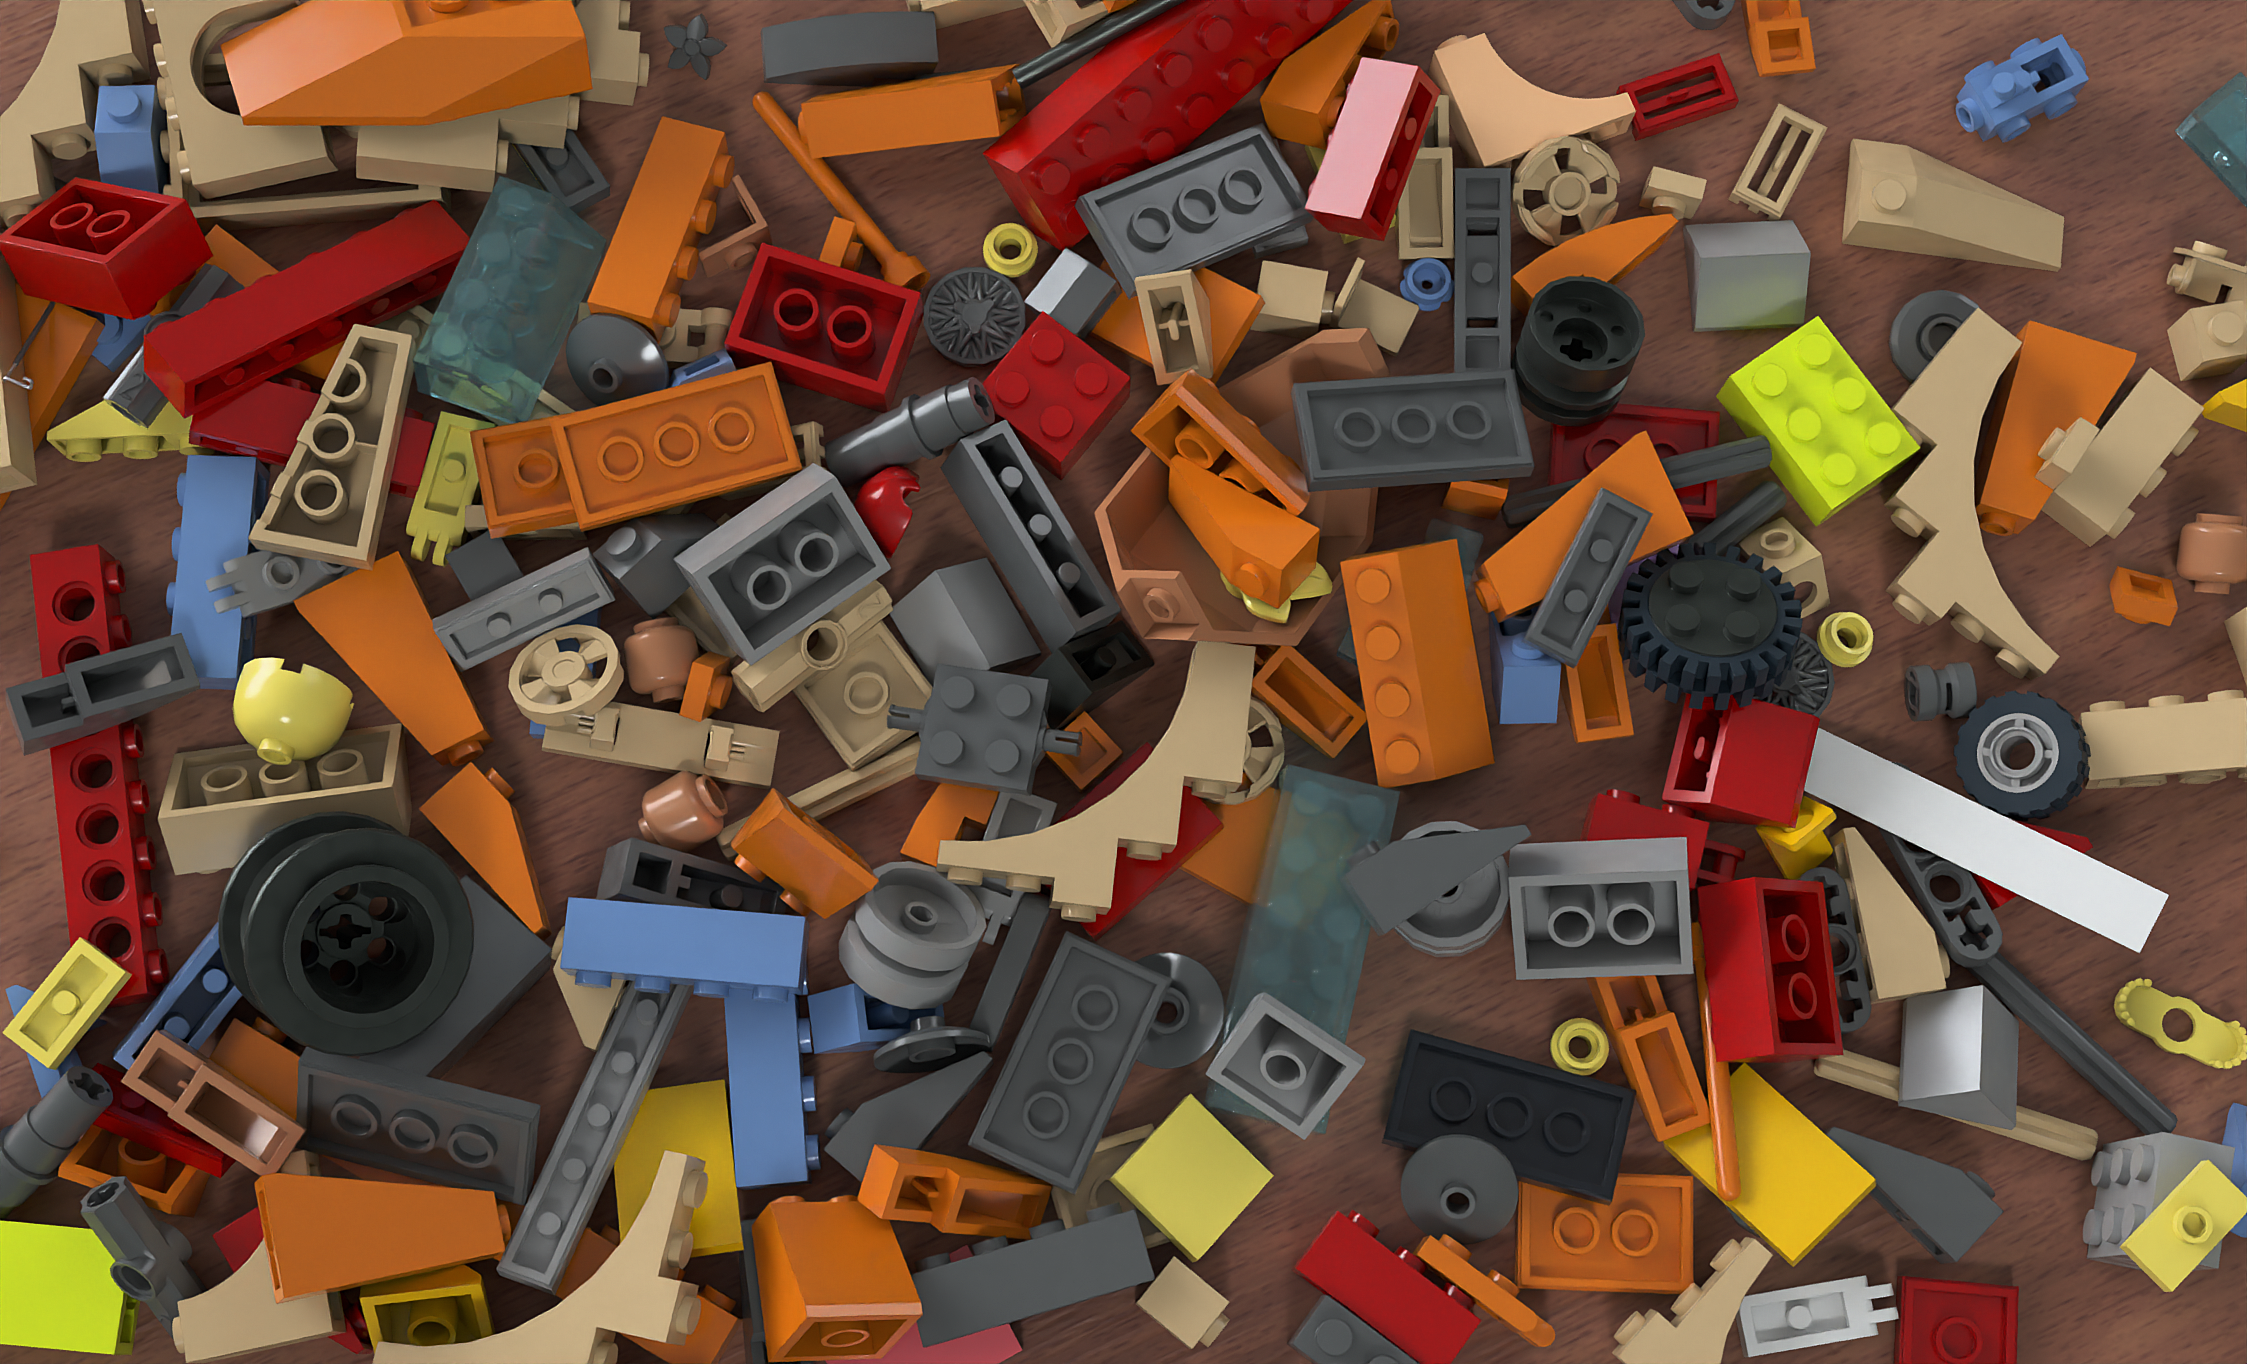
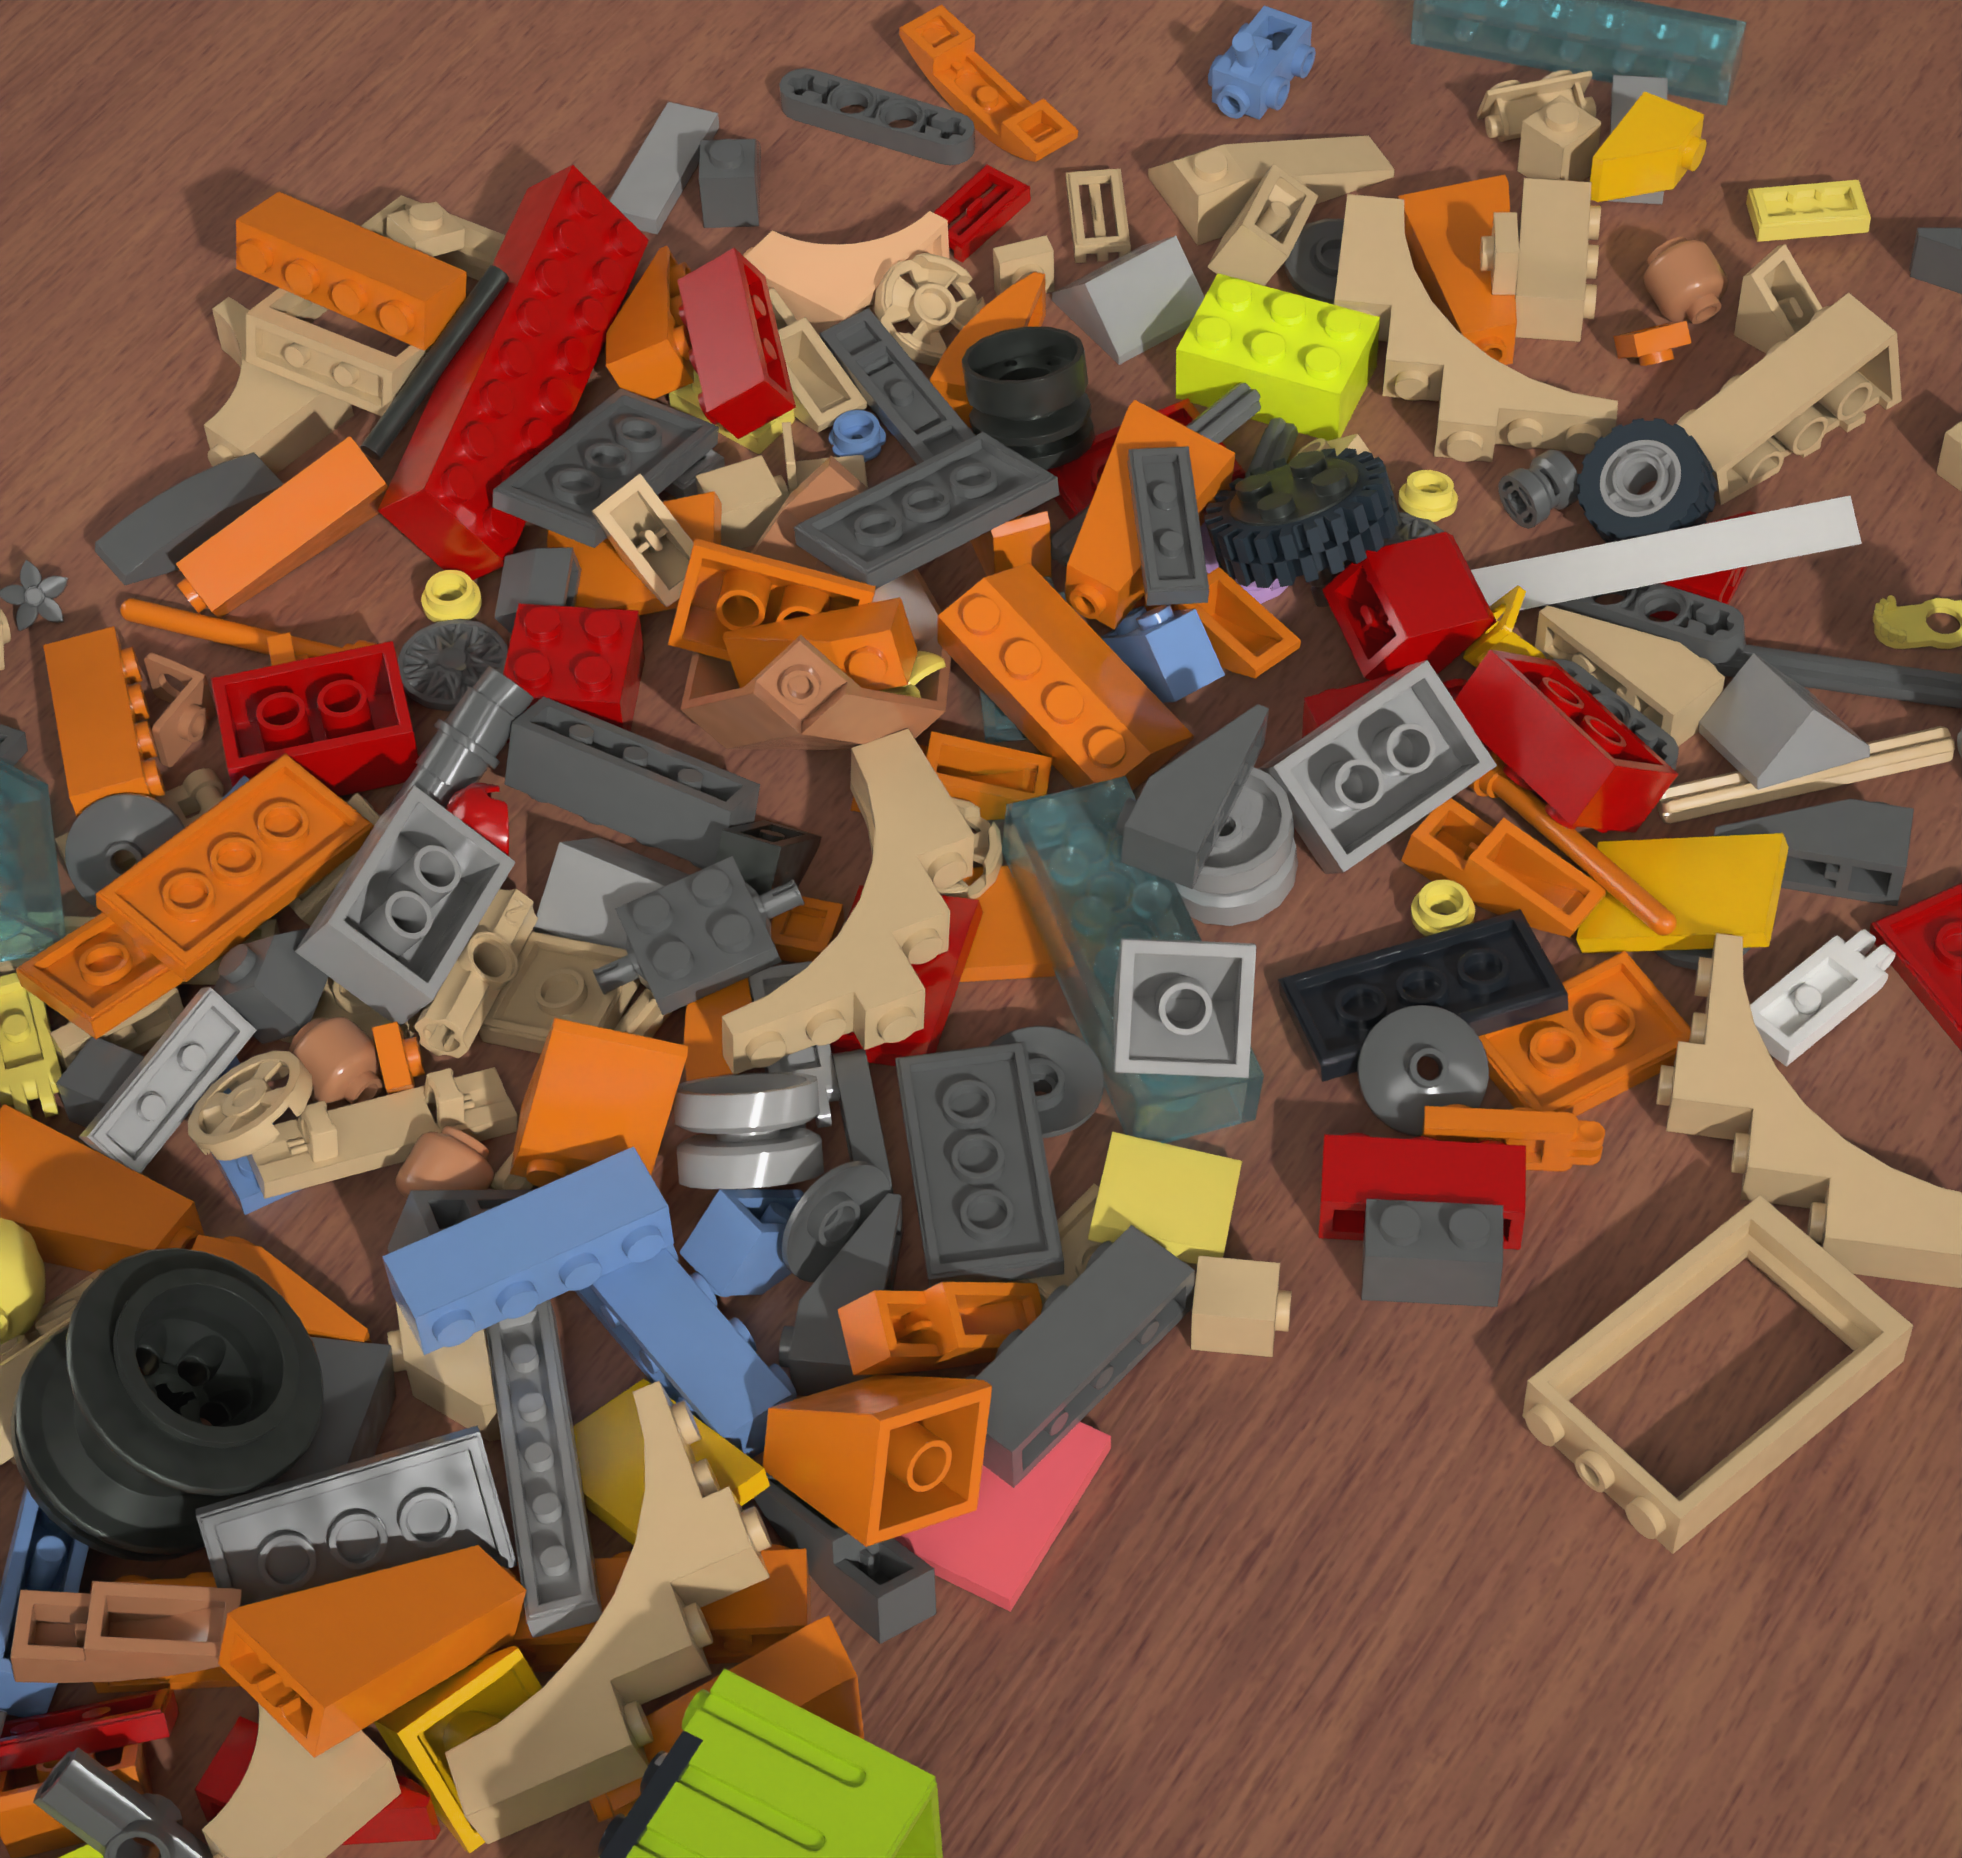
camera: 25 degrees left, 25 degrees down
none -> tan slope [1208,164,1319,286]

